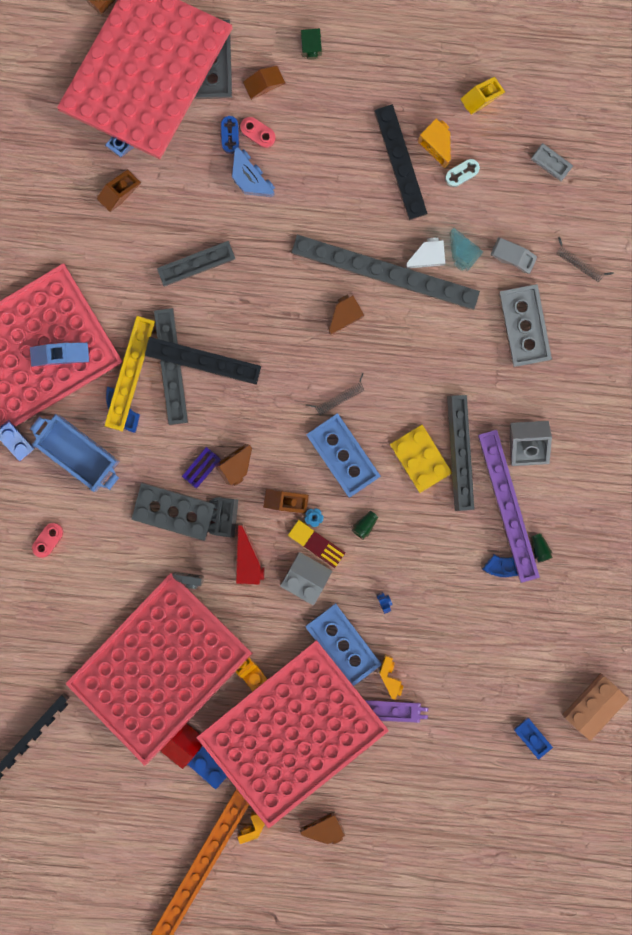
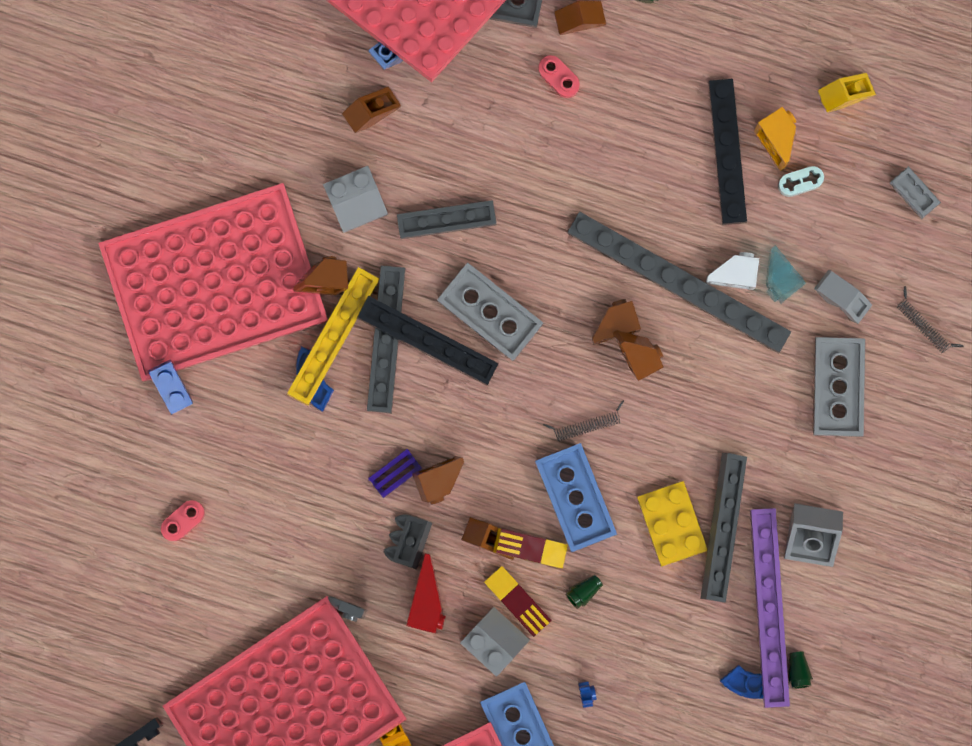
camera: 20 degrees right, 5 degrees down
medium blue slope [30,343,89,367] -> none
medium blue container [30,414,120,492] -> none
dark grey plate [131,482,216,541] -> none
blue beam [221,116,239,154] -> none
medium blue slope [232,147,275,197] -> none
dark azure plate [305,508,324,527] -> none
none -> dark orange slope [293,256,348,295]
none -> light grey slope [323,166,388,233]
none -> light grey plate [437,262,544,361]
none -> tile [493,528,568,569]
none -> dark orange slope [613,331,664,381]

